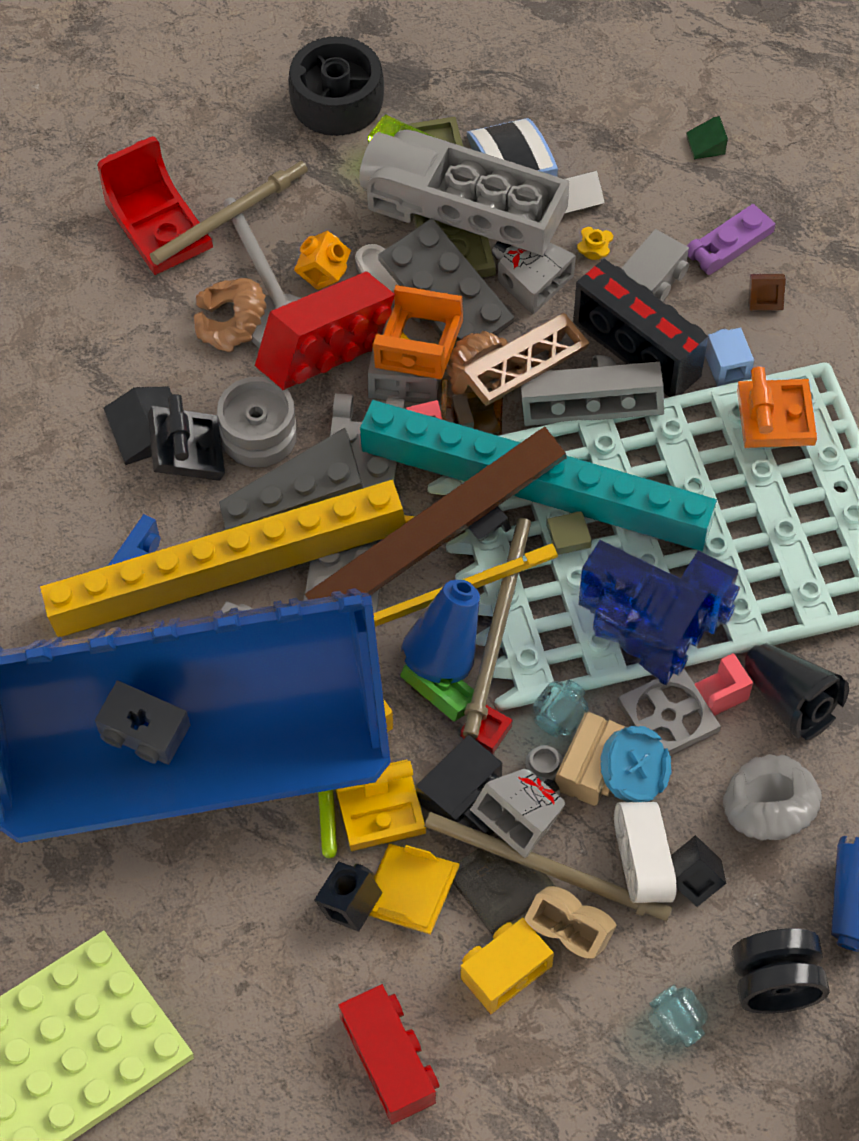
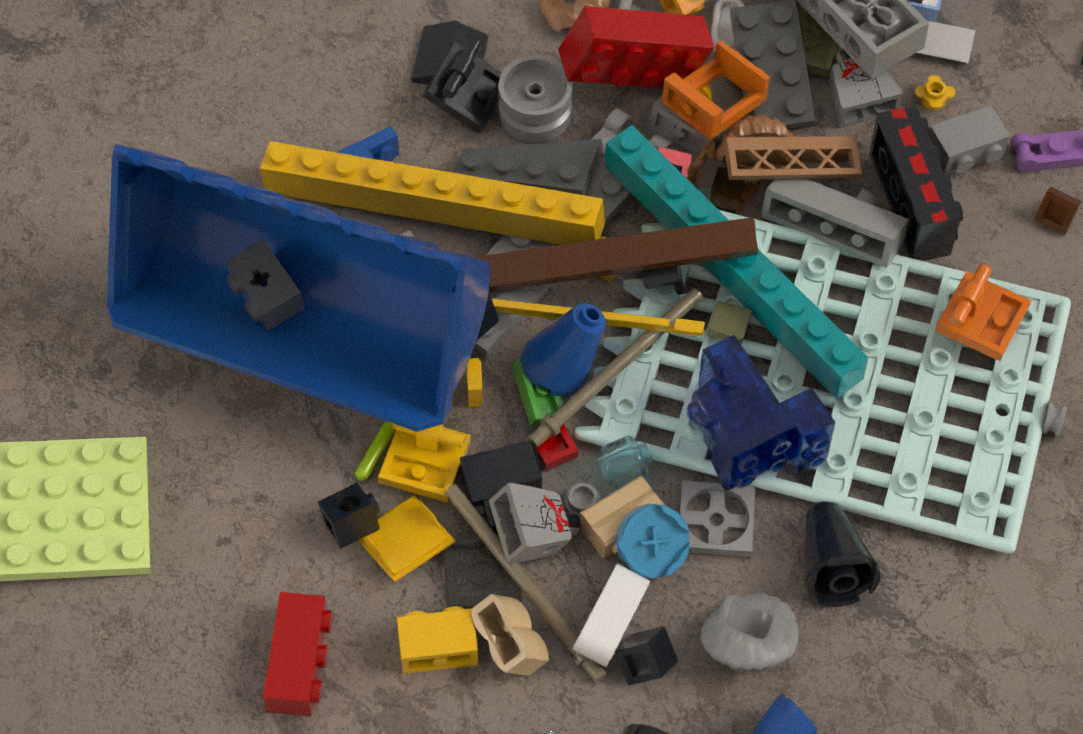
camera: 30 degrees right, 0 degrees up
coral panel [695,653,753,716] -> none
light blue brick [705,327,754,386] -> none

